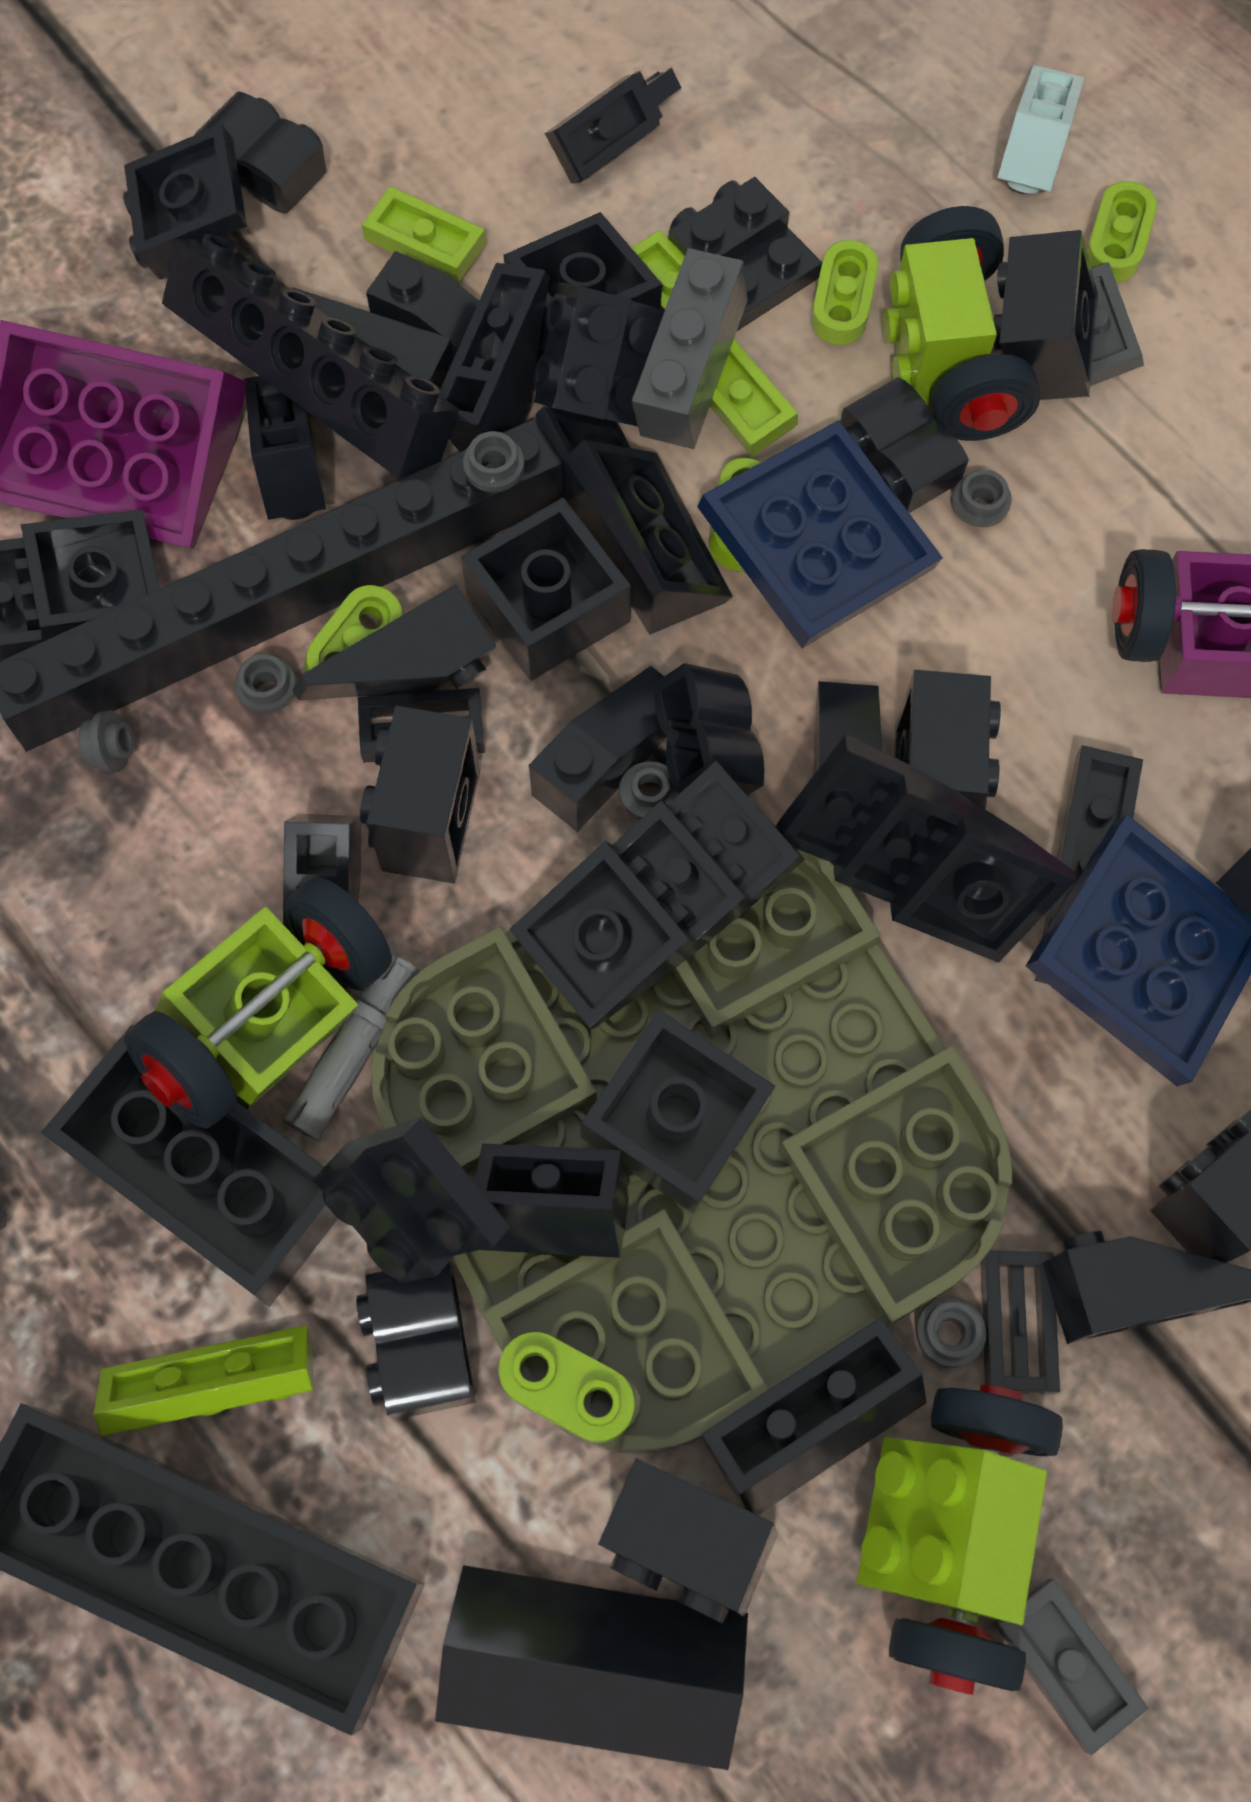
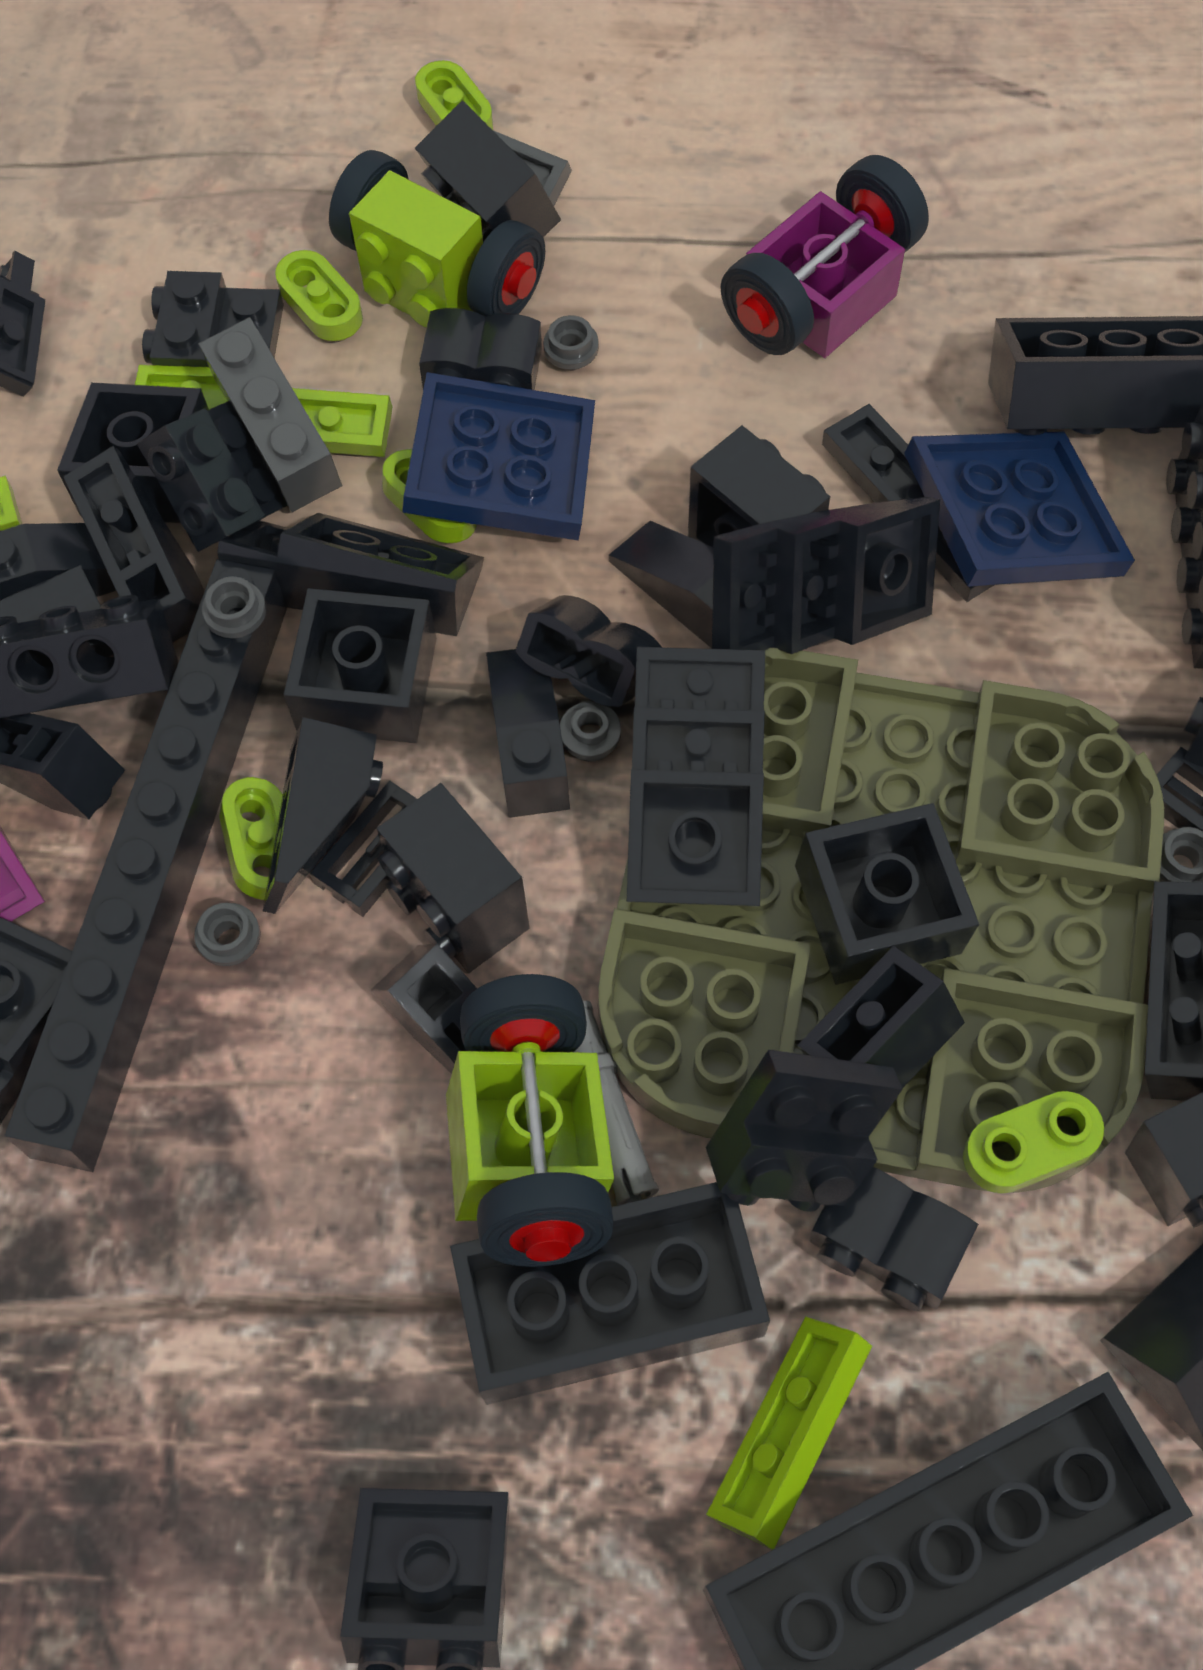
camera: 45 degrees left, 5 degrees down
dark grey plate [79,710,134,773] -> none
light aqua slope [997,65,1084,193] -> none

